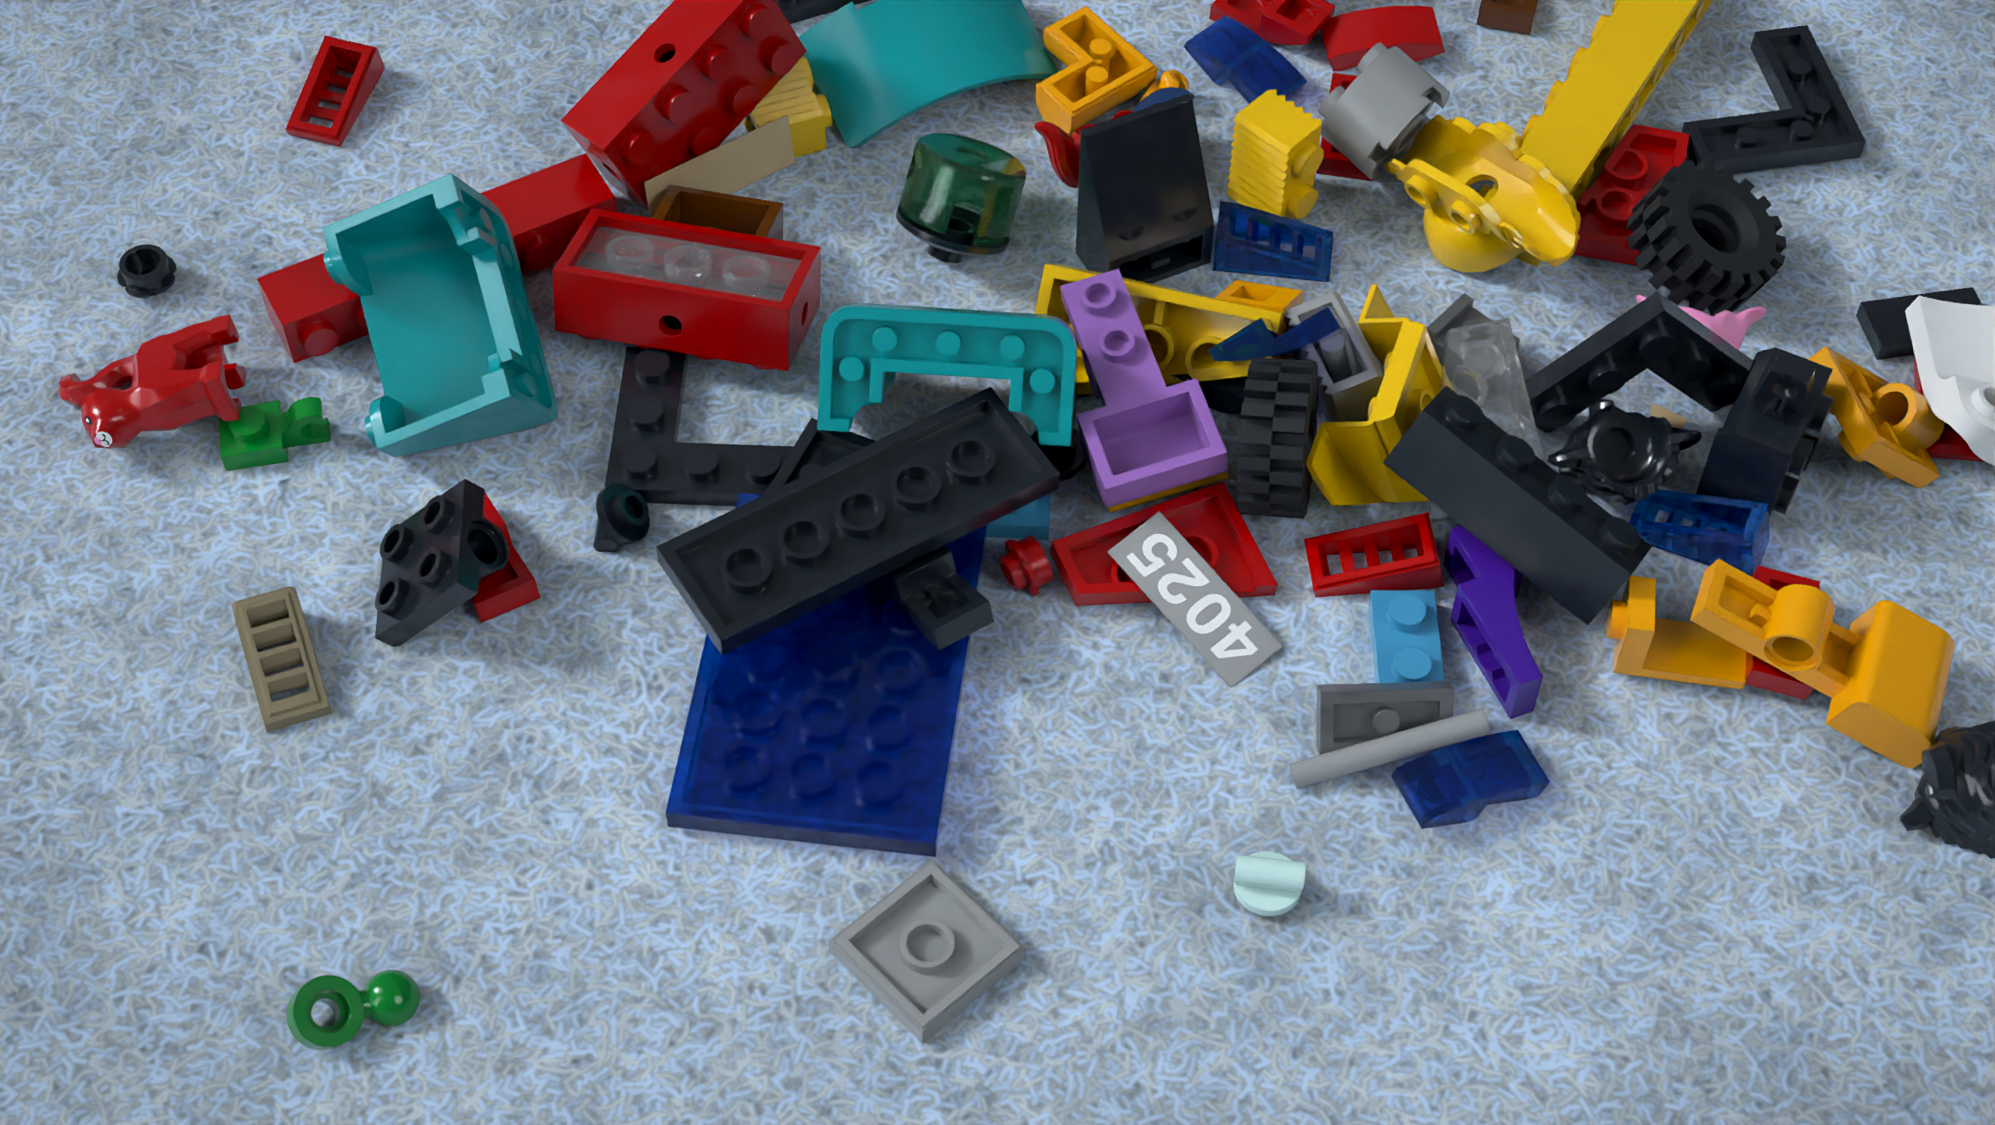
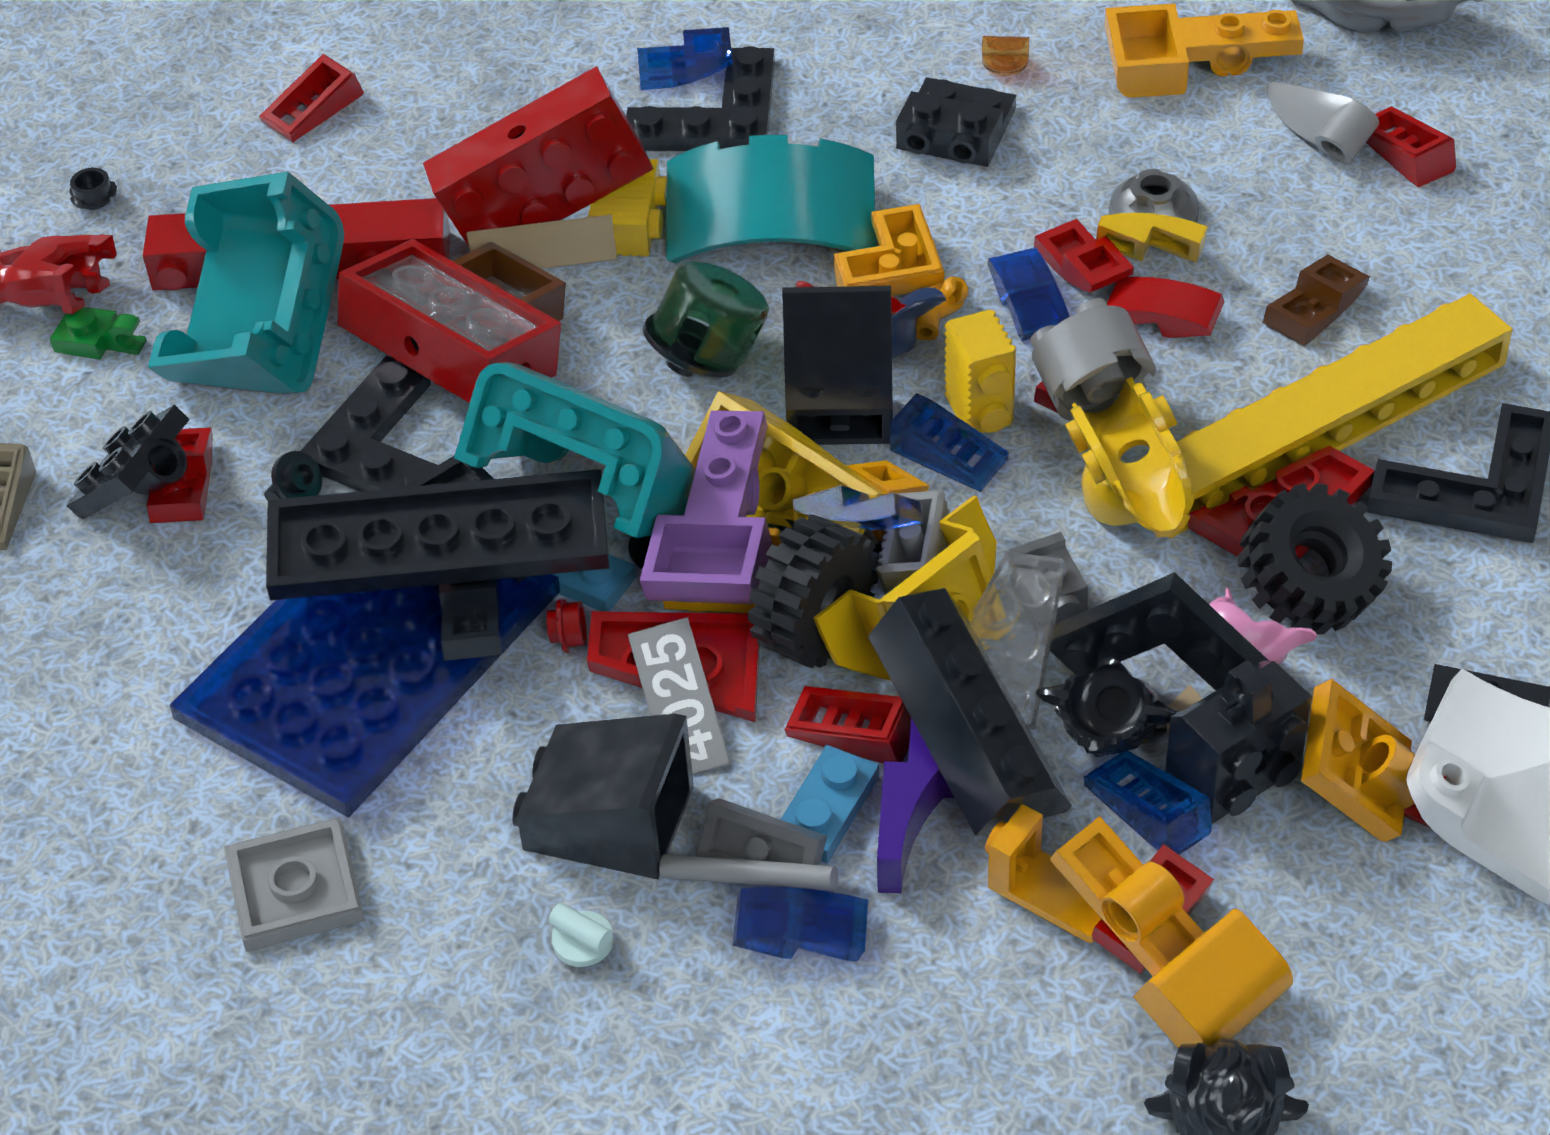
camera: 30 degrees right, 5 degrees down
none -> black slope [512,713,694,880]

